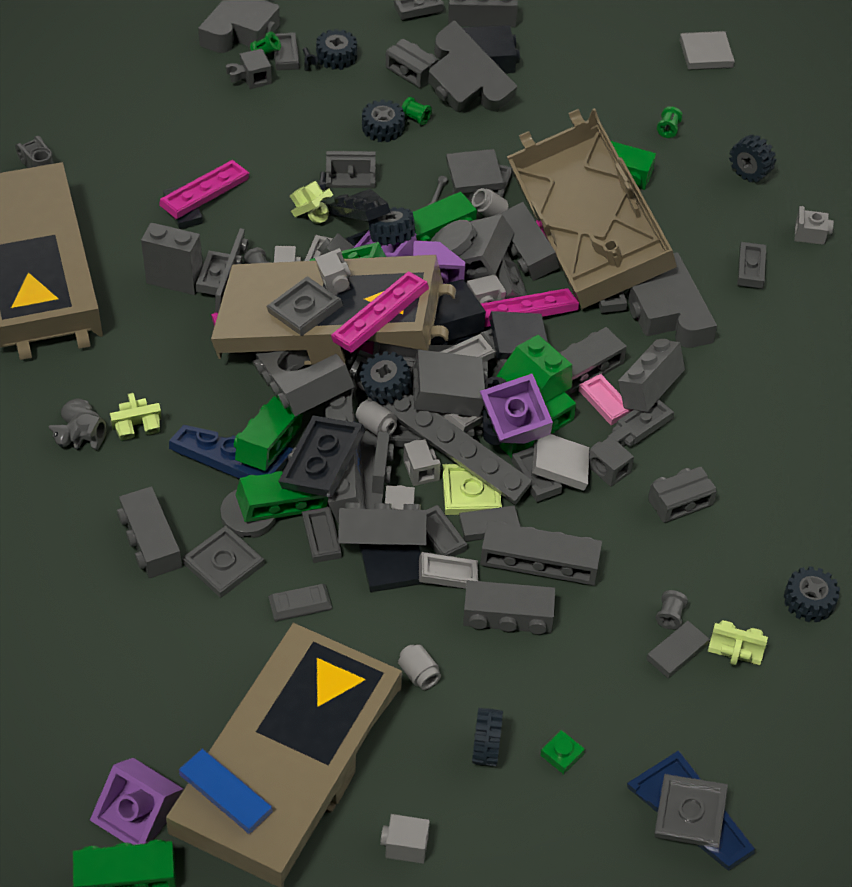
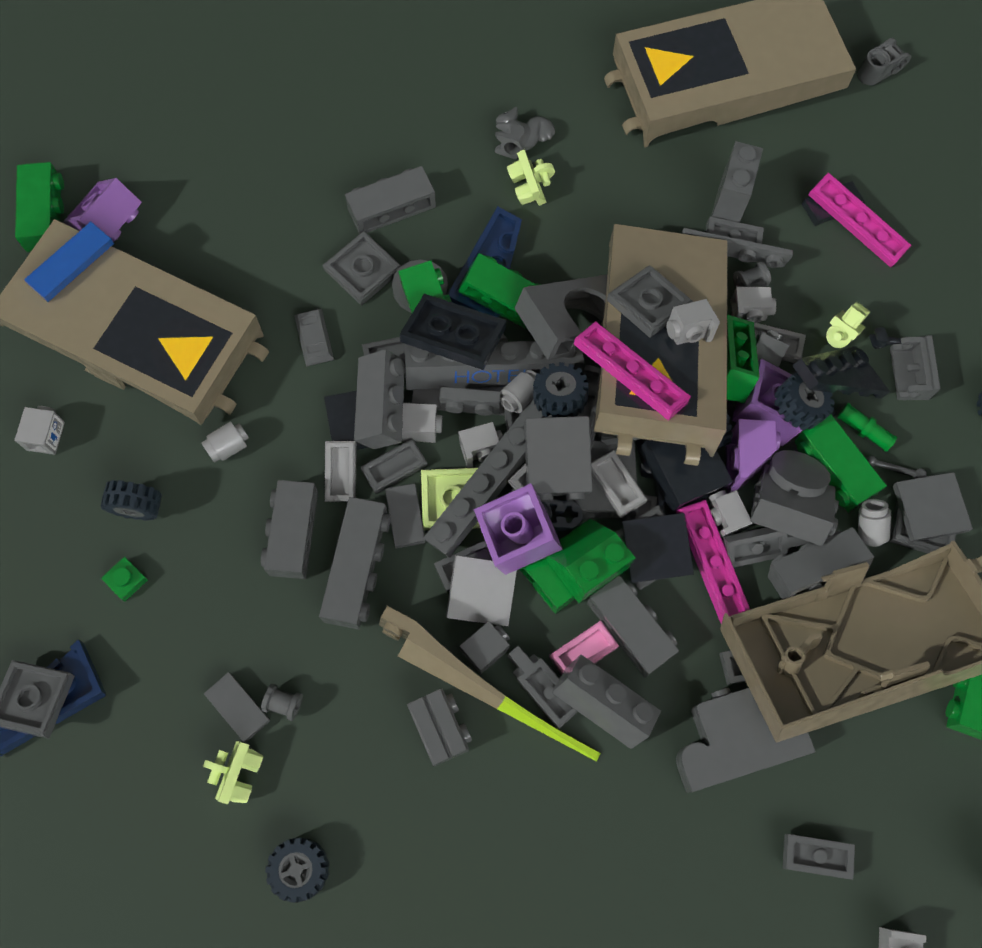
camera: 90 degrees right, 20 degrees up
none -> dark tan plate [379,606,601,761]
none -> green pin [836,403,898,452]

